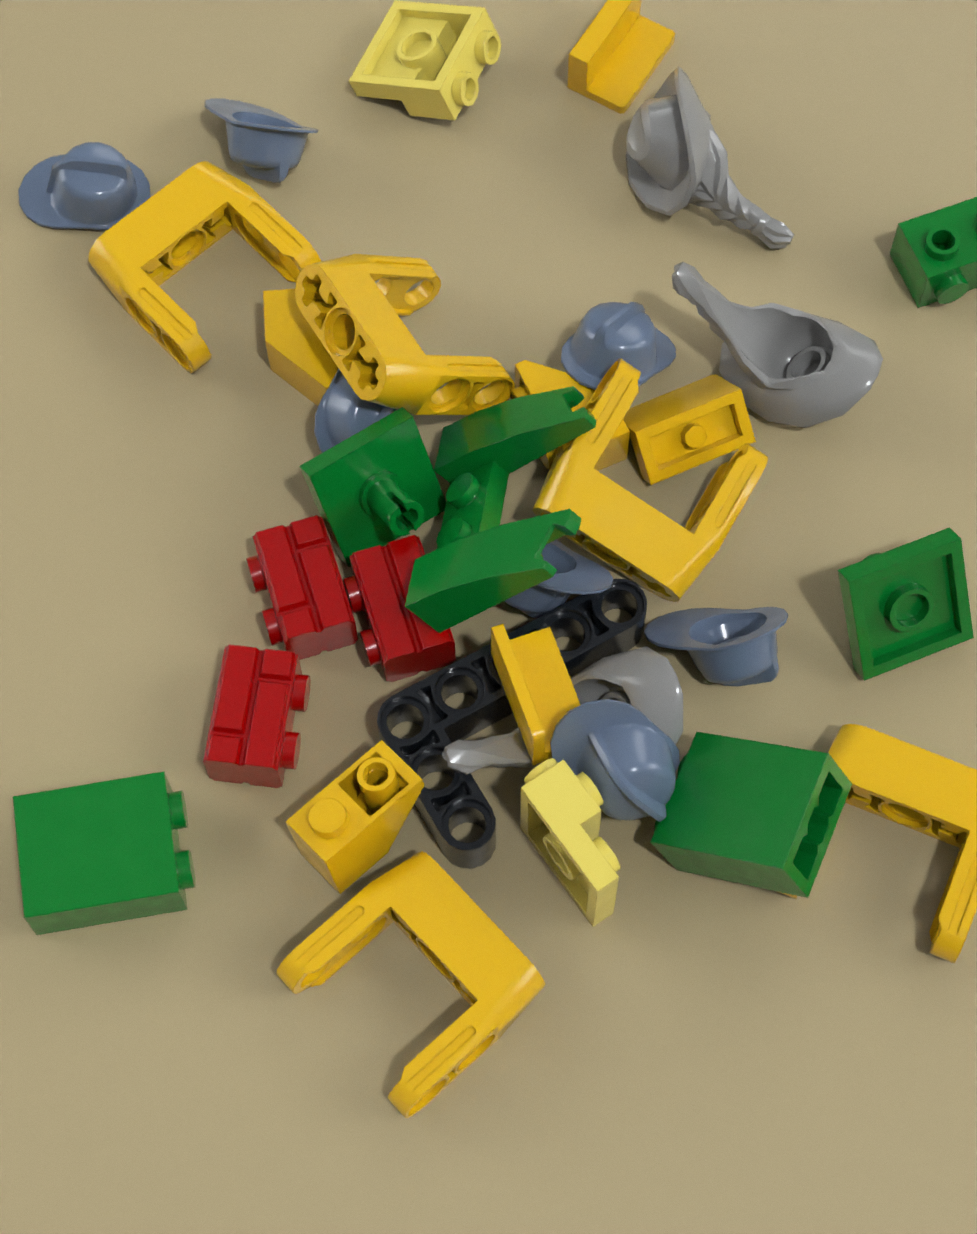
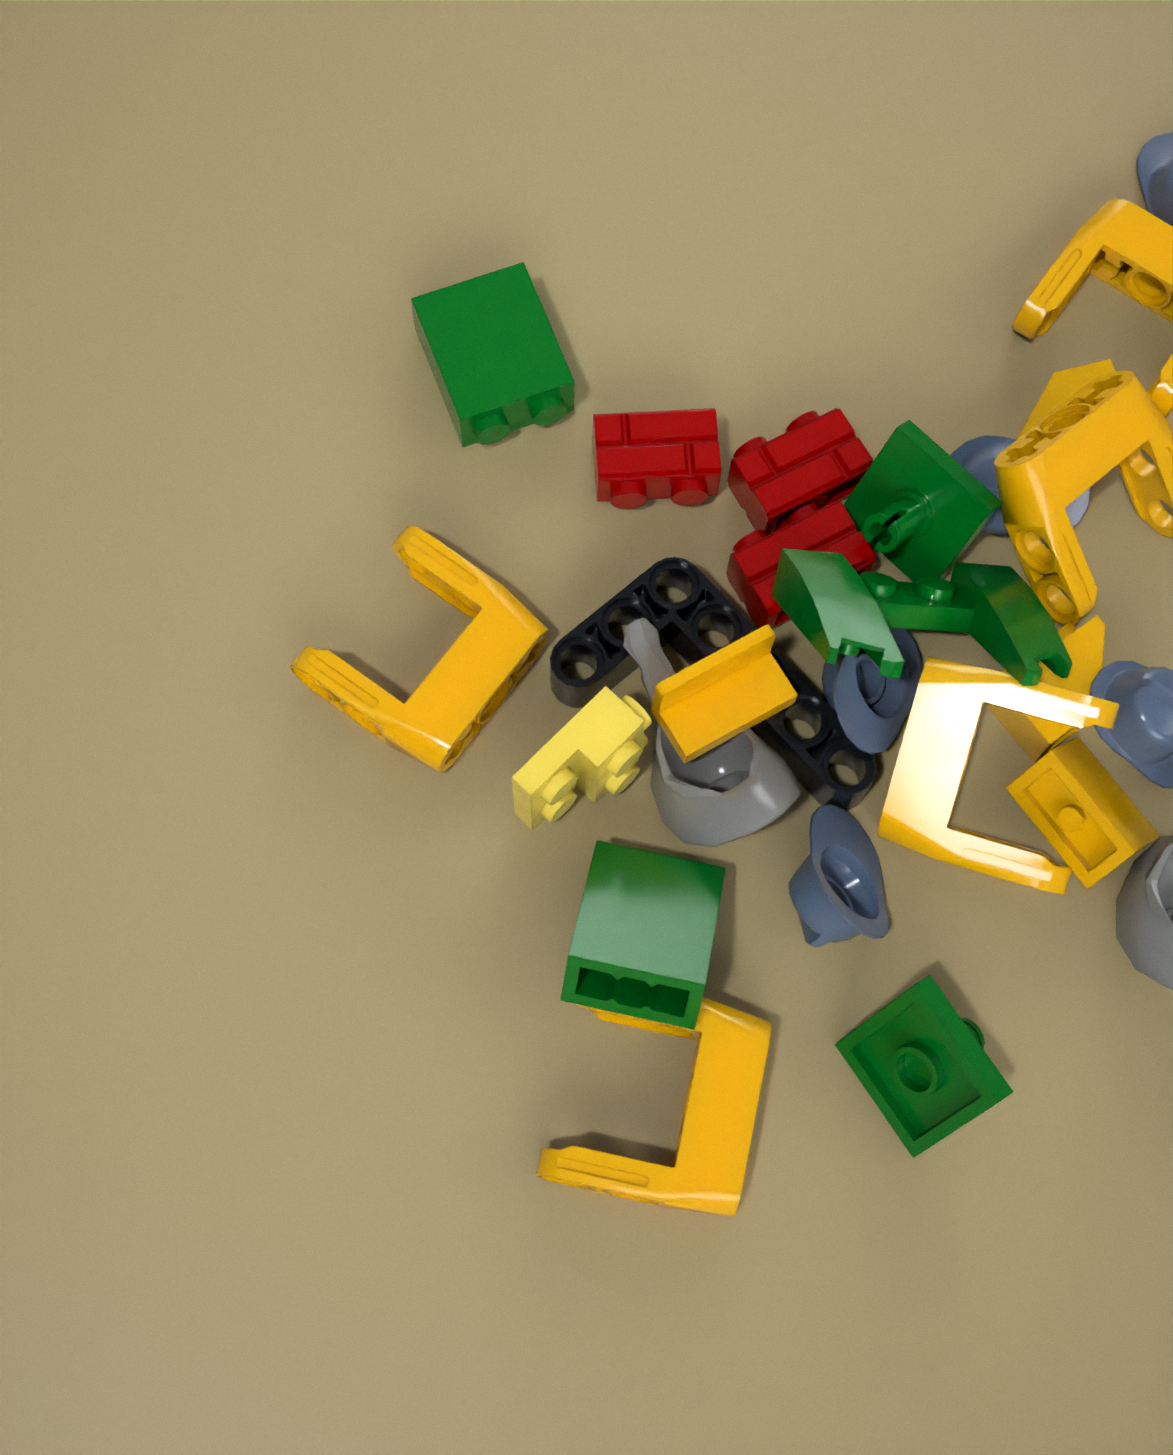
camera: 75 degrees right, 5 degrees up
yellow slope [285,740,424,894] -> none
sand blue piece [550,699,680,822] -> none

